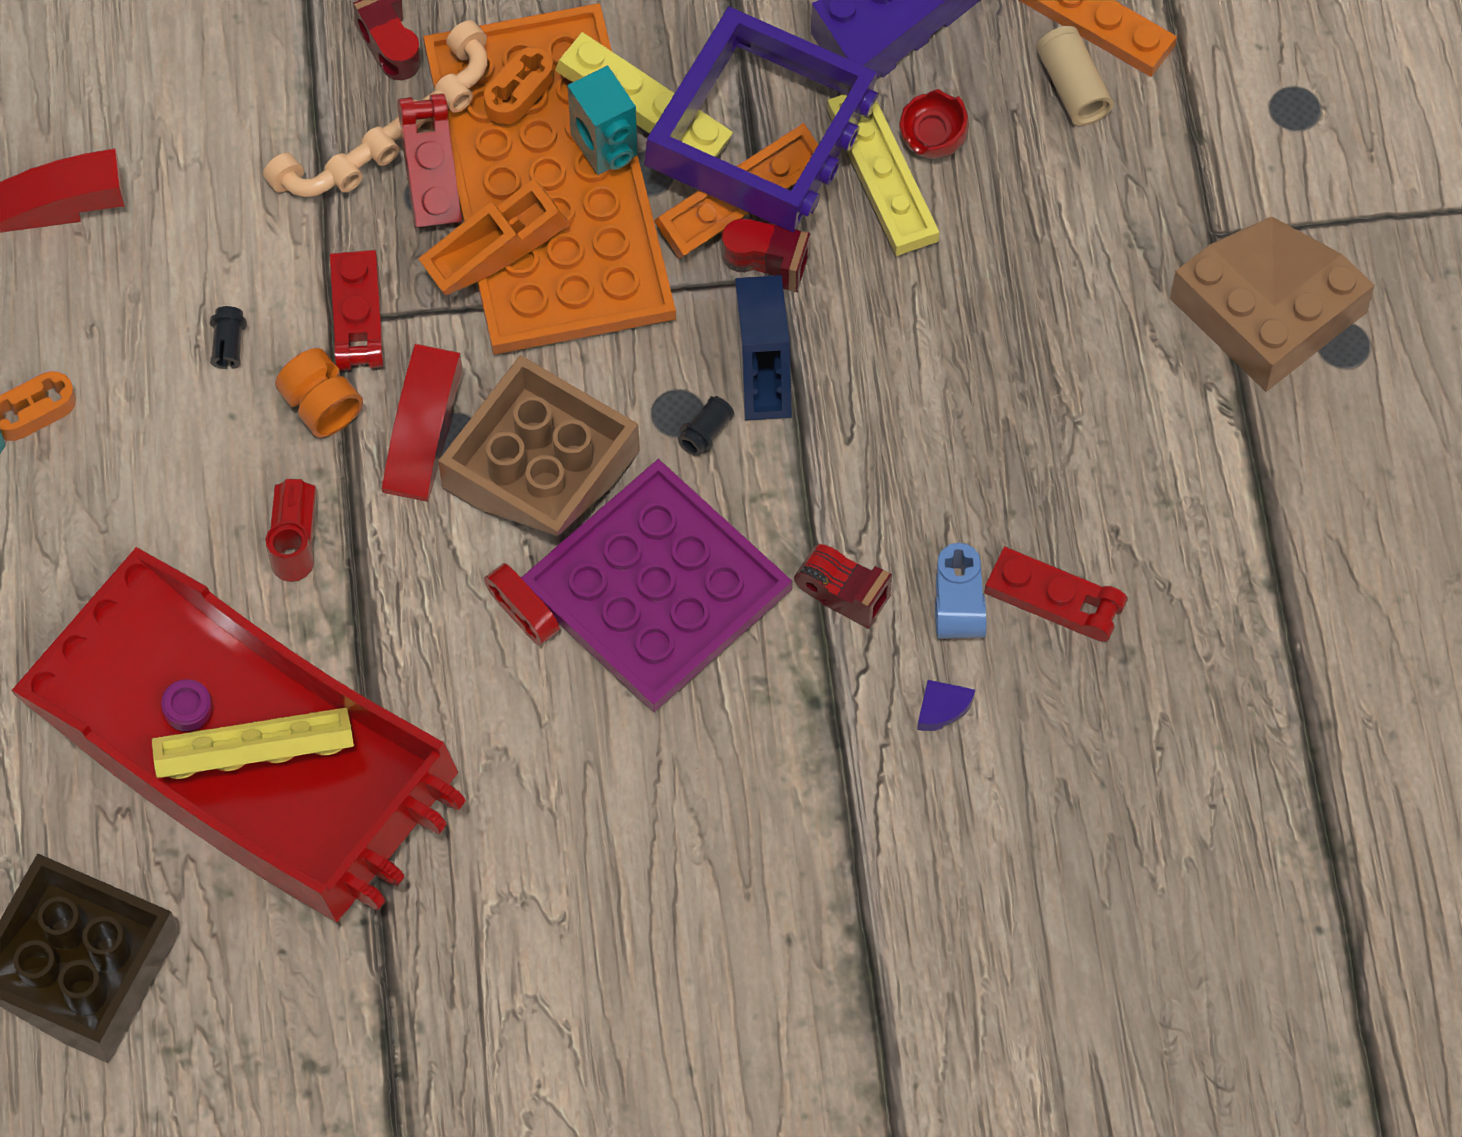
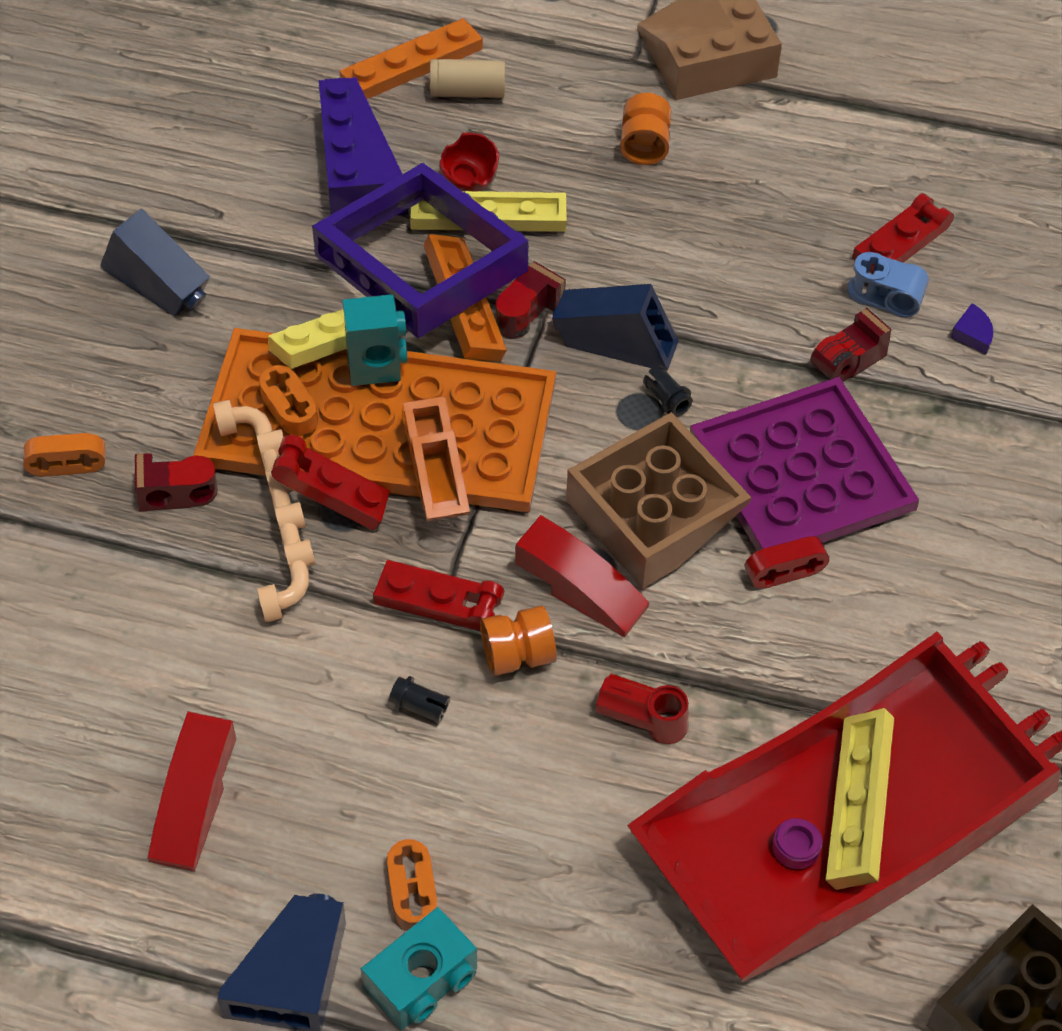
camera: 70 degrees left, 10 degrees down
none -> orange wheel [620,93,672,165]

